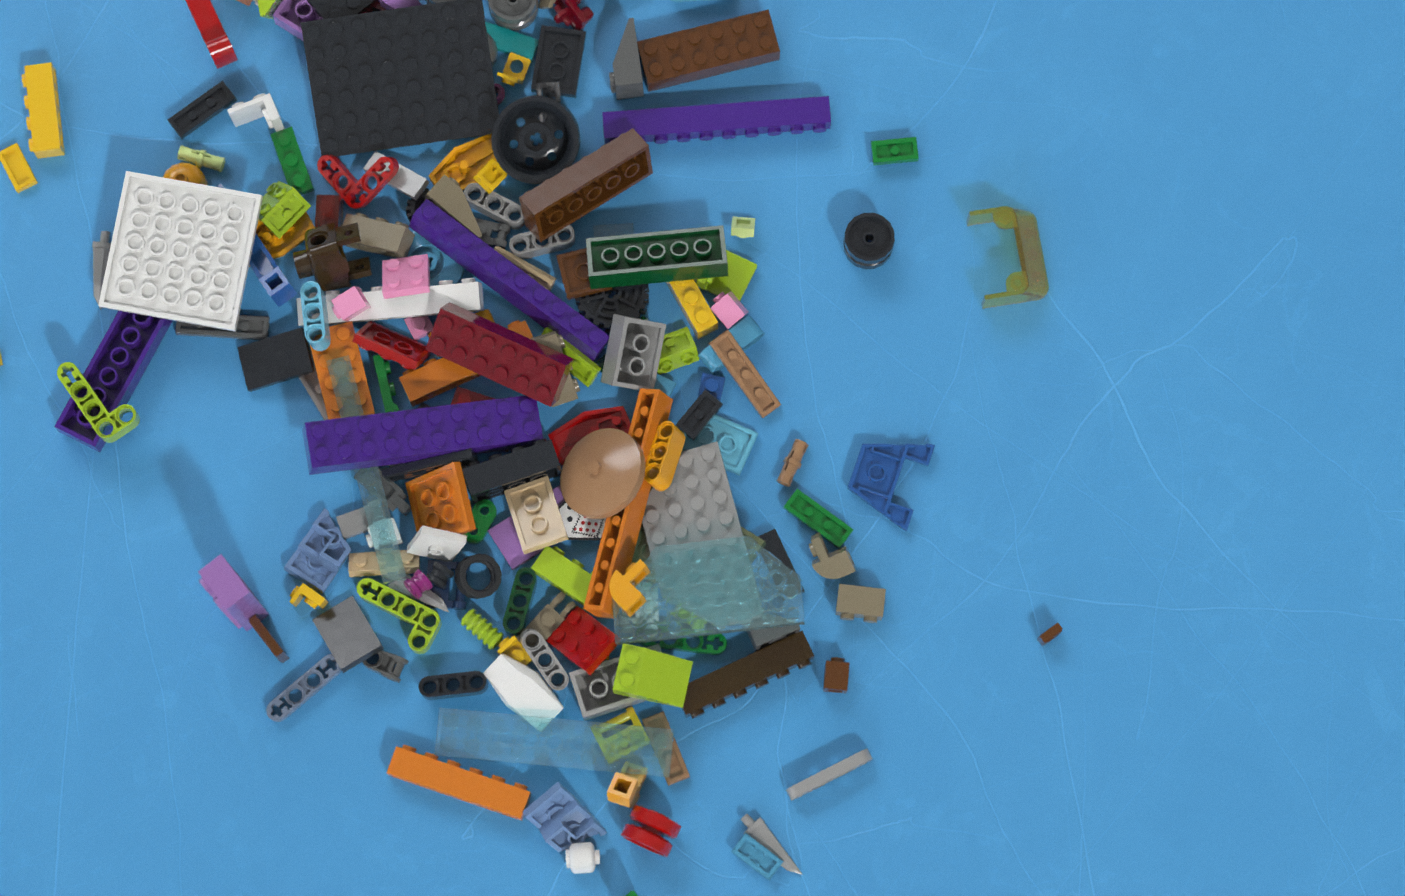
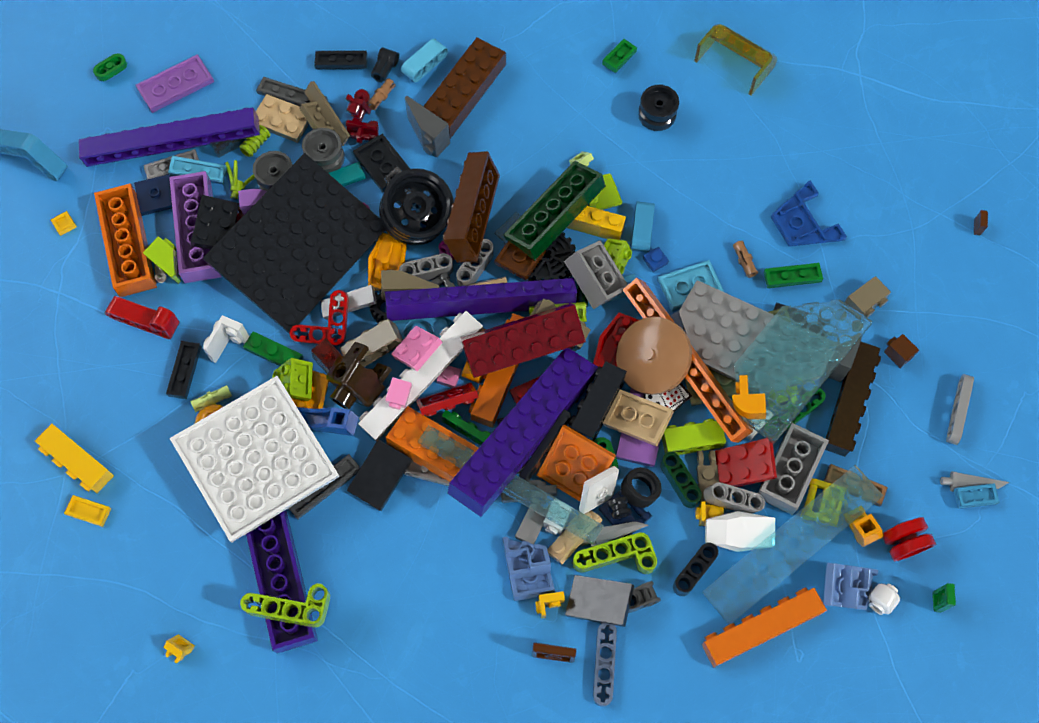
camera: 45 degrees left, 10 degrees down
light grey bar [92,231,111,310] -> none
medium lavender brick [198,554,269,631] -> none
medium azure beam [300,281,331,351] -> none
magenta wheel [403,570,433,599] -> none
lime piece [461,609,504,650] -> none
yellow bracket [473,158,508,194] -> none
yellow bracket [497,52,531,86] -> none
dark purple brick [602,96,831,144] -> none
lime slope [613,643,693,708] -> none
light orange beam [644,421,685,492] -> none
black plate [676,390,723,441] -> none
medium nougat tile [708,330,781,418] -> none
bright pink brick [710,291,748,329] -> none
dark tan brick [809,532,856,579] -> none

